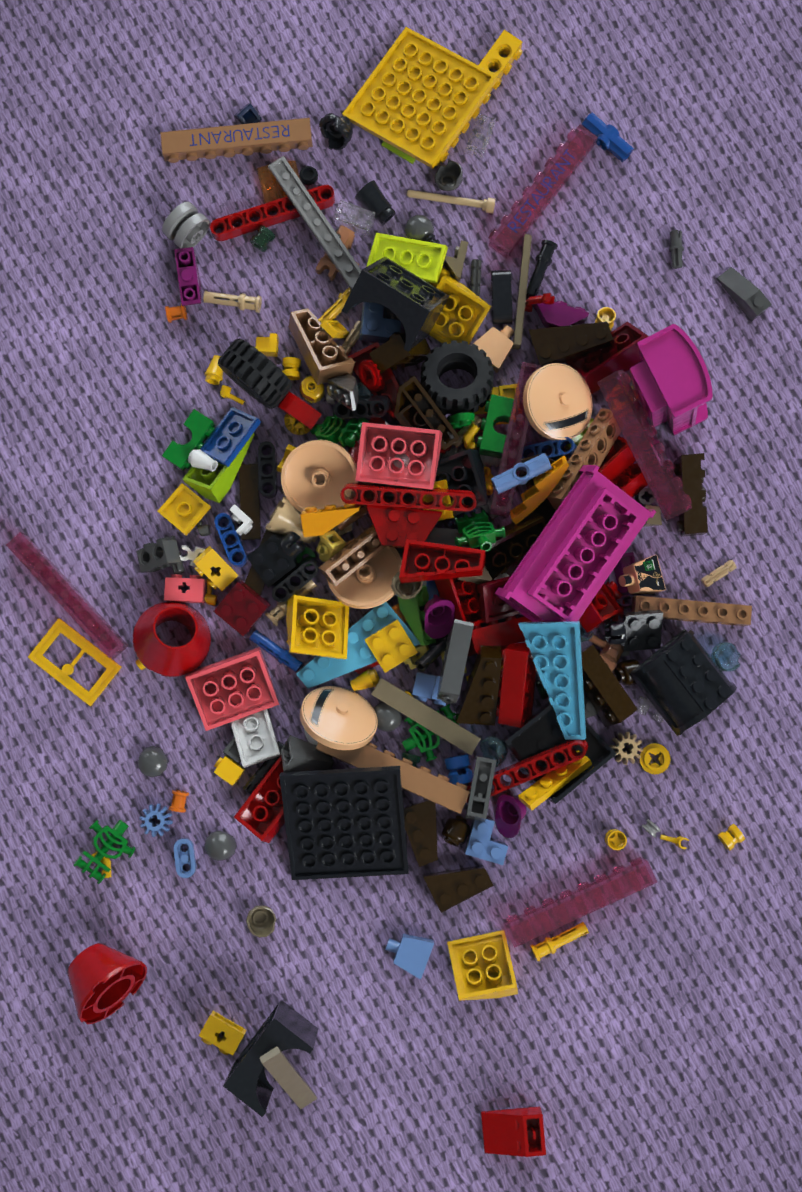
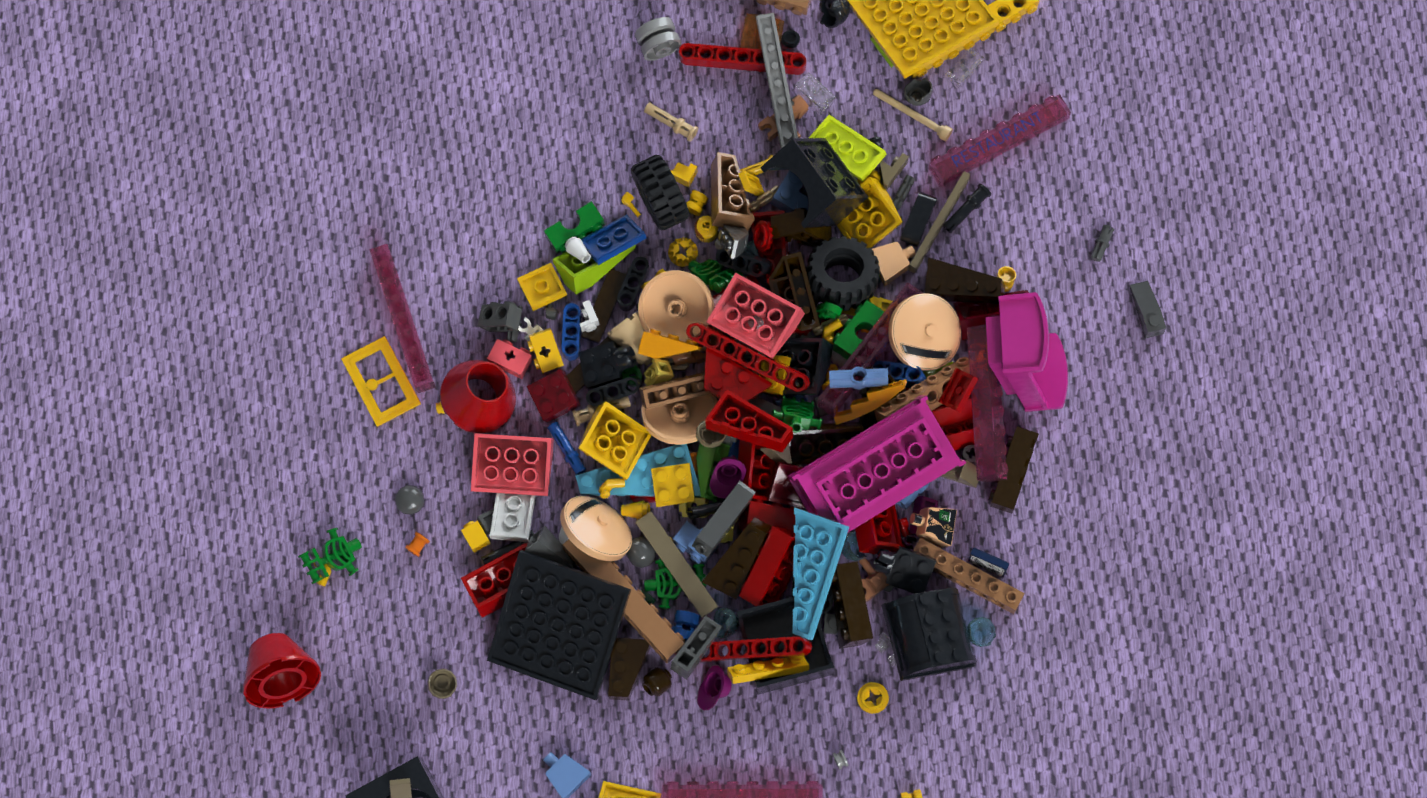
camera: 30 degrees right, 10 degrees down
medium blue gear [139,803,173,837] -> none
orange bush [165,304,188,323] -> none
medium blue plate [173,838,197,878] -> none
magenta slope [174,247,201,306] -> none
yellow brick [198,1011,247,1056] -> none
yellow cone [204,355,223,385] -> none
dark grey hair [204,831,237,861] -> none
yellow hand [205,578,217,606] -> none
clear green wheel [250,225,276,252] -> none
red slope [278,392,322,430] -> none
black plant [355,180,396,224] -> none
dark grey hair [405,215,435,241] -> none
dark brown wedge [423,865,494,913] -> none
medium blue brick [464,818,508,865] -> none
red arm [525,293,555,312] -> none
magenta slope [533,295,589,328] -> none
blue piece [581,112,634,162] -> none
yellow wheel [604,829,627,850] -> none
tan gear [609,732,643,765] -> none
dark brown head [614,659,640,686] -> none
yellow hand [660,834,689,849] -> none
tan axle [701,560,737,587] -> none
none -> yellow arm [598,478,625,499]
none -> red plate [938,368,978,413]
none -> tile [968,547,1009,577]

